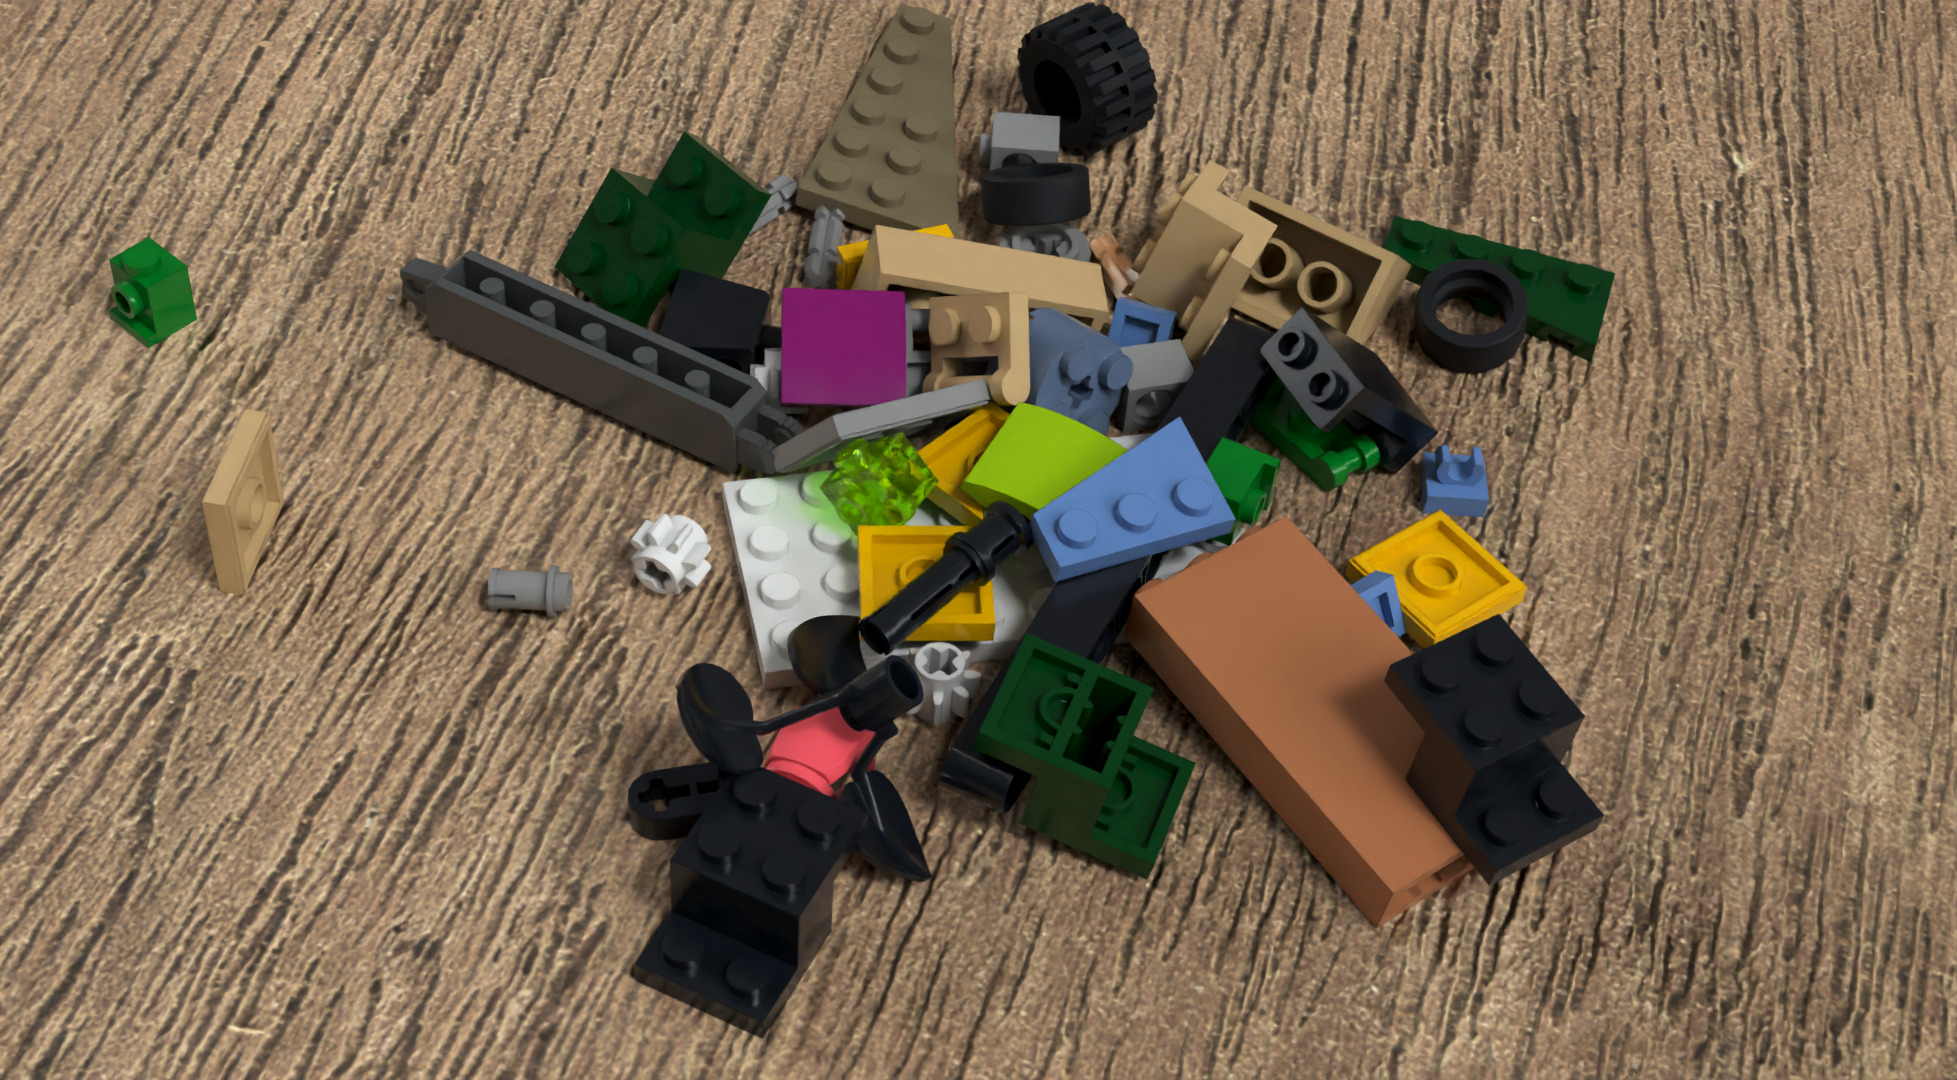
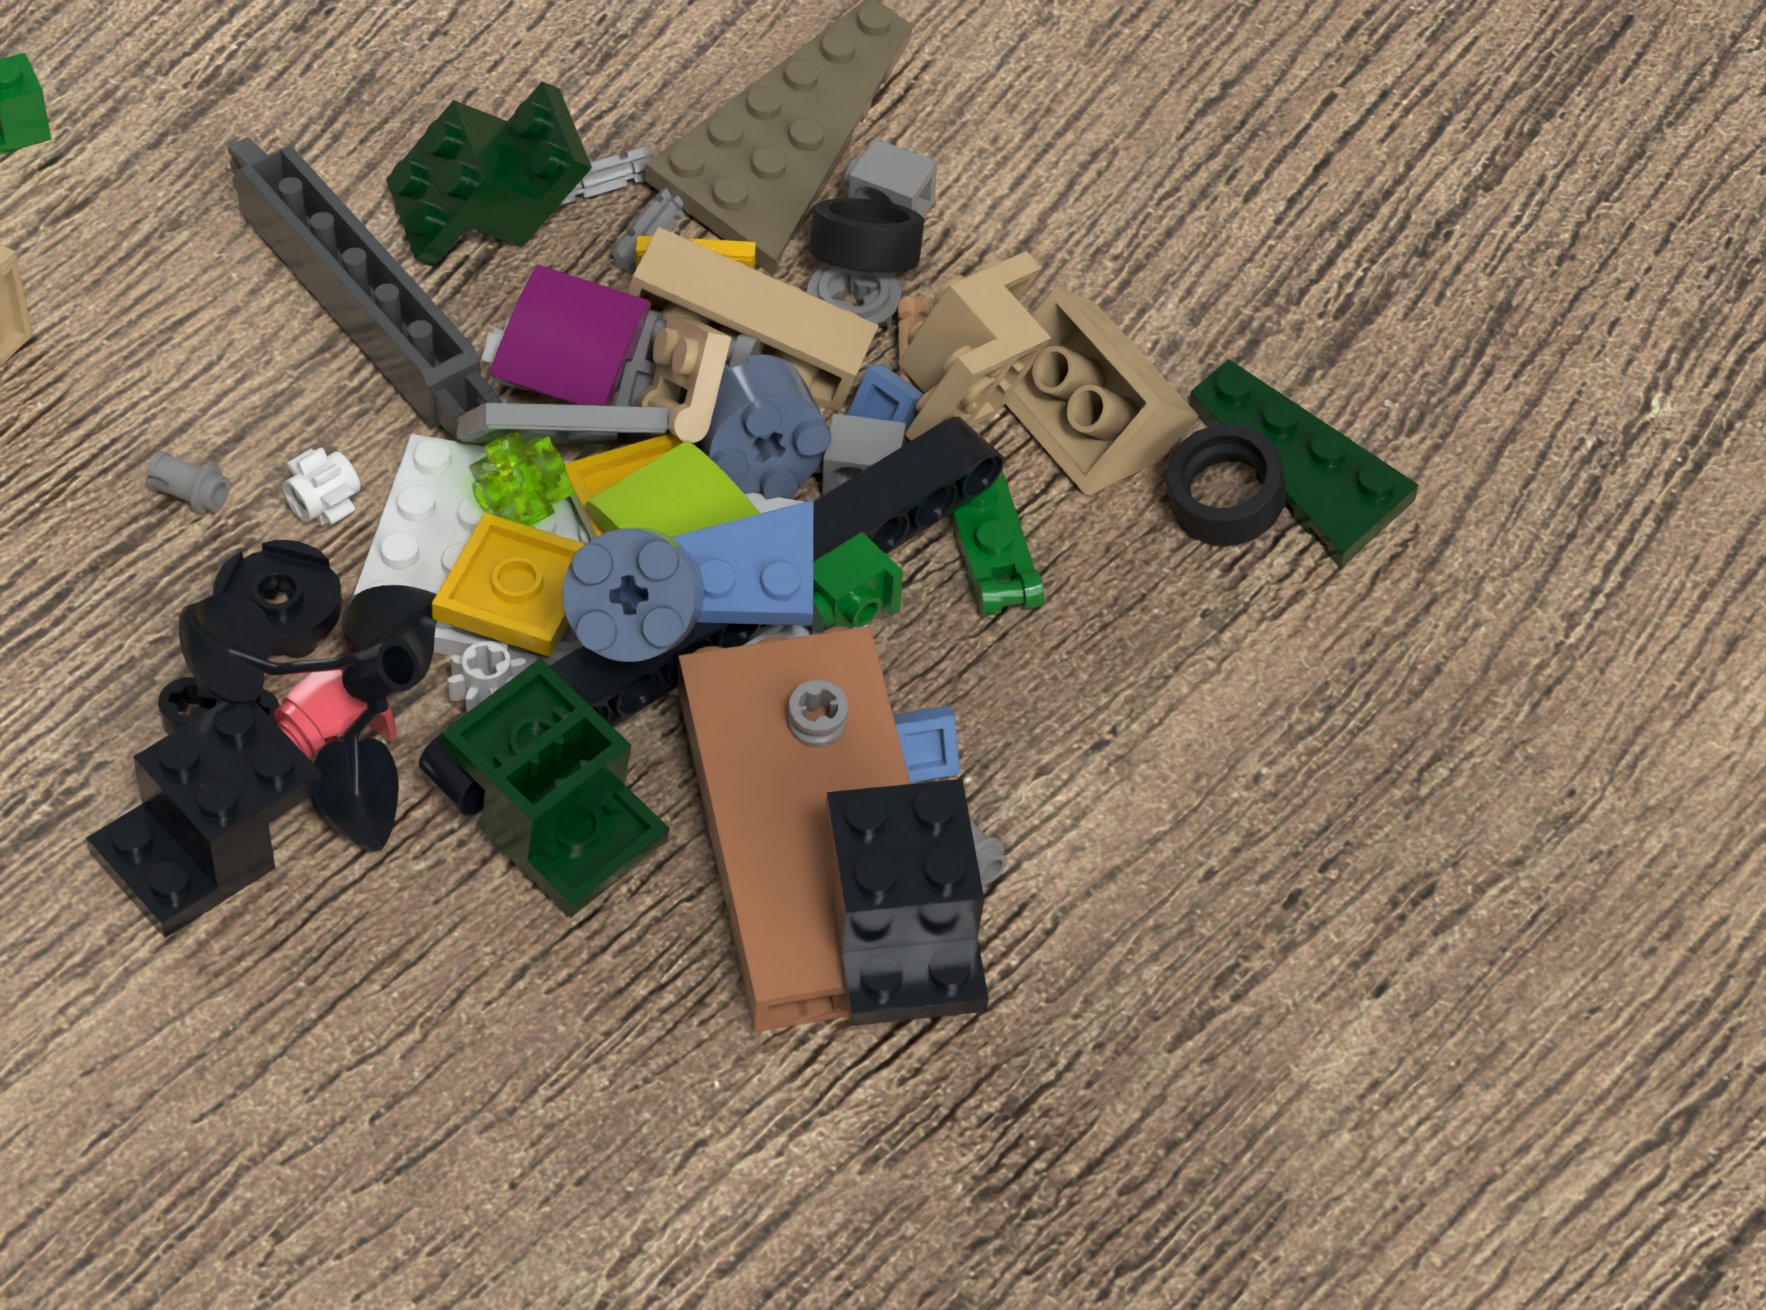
camera: 25 degrees right, 5 degrees up
black torso [659,269,781,375] -> none
black pin [859,500,1033,656] -> none
black tyre [1017,2,1158,157] -> none
black panel [1261,307,1439,474] -> none
yellow plate [1345,509,1527,649] -> none
medium blue tile [1419,445,1489,517] -> none
none -> black plate [213,540,343,658]
none -> sand blue brick [563,528,704,662]
none -> light grey bush [788,680,848,747]

